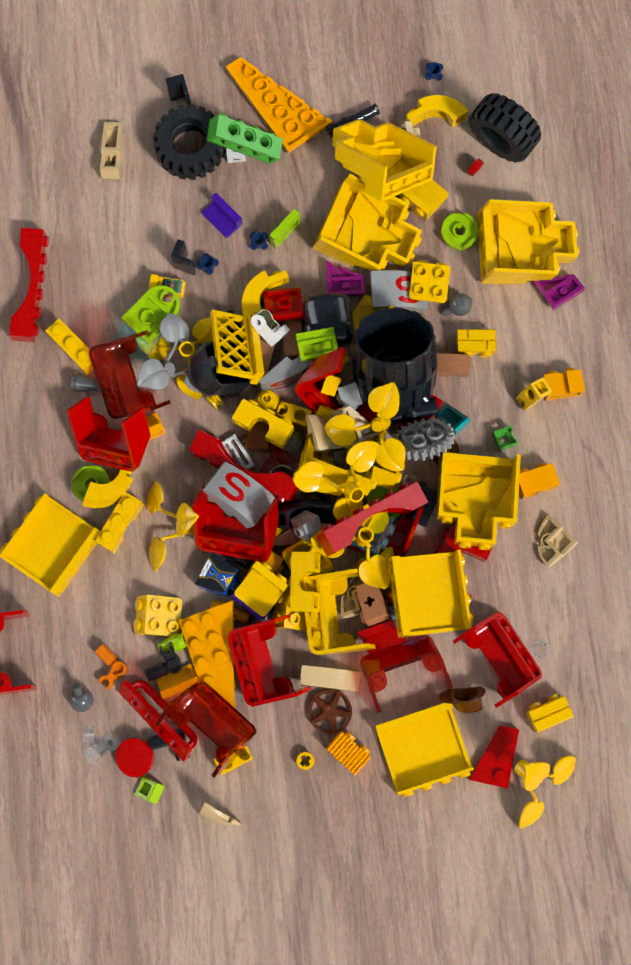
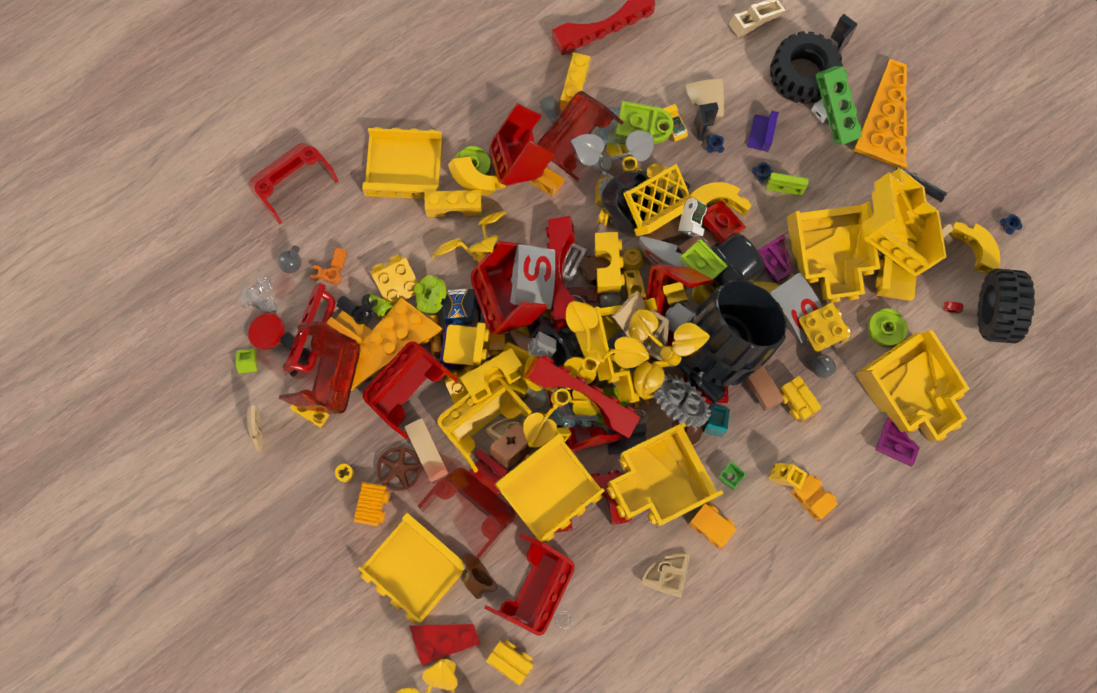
camera: 55 degrees right, 5 degrees down
none -> lime plate [414,275,446,314]
none -> tan brick [685,79,724,118]

